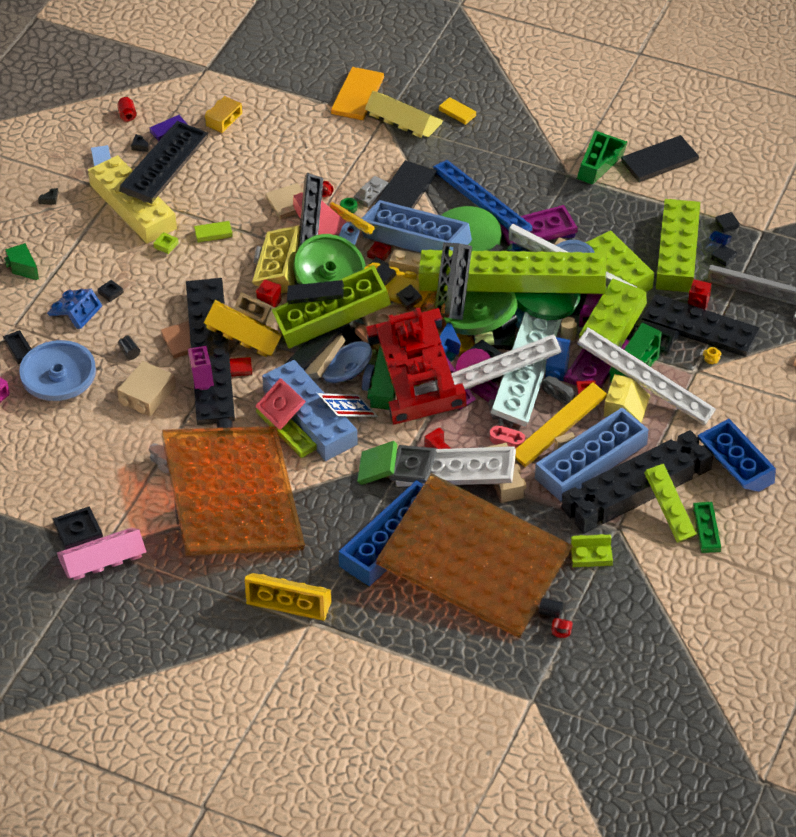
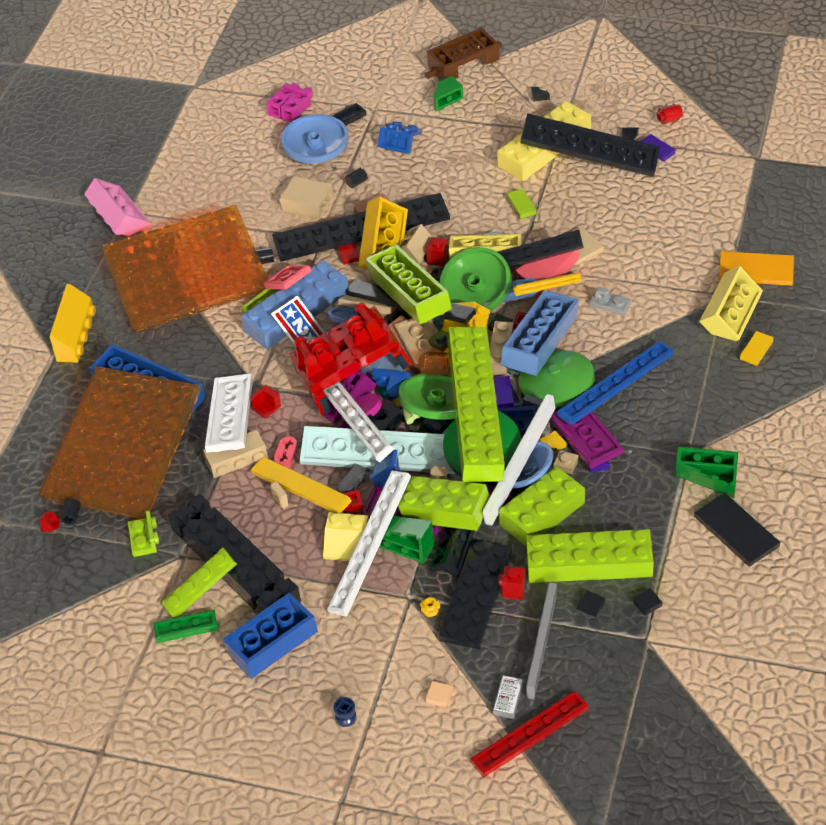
camera: 85 degrees right, 0 degrees up
black tile [52,506,103,550] -> none
light blue tile [91,145,111,166] -> none
black tile [98,280,124,302] -> none
lime plate [153,232,179,254] -> none
magenta slope [188,346,214,390] -> none
yellow brick [205,96,242,133] -> none
black tile [287,280,344,304] -> none
red plate [322,180,334,197] -> none
green tile [340,198,358,213] -> none
bright green tile [357,441,398,485] -> none
black tile [375,160,437,209] -> none
dark grey tile [389,445,437,484] -> none
black fence [435,242,472,320] -> none
medium blue brick [535,408,649,501] -> none
clear blue tile [709,231,732,245] -> none

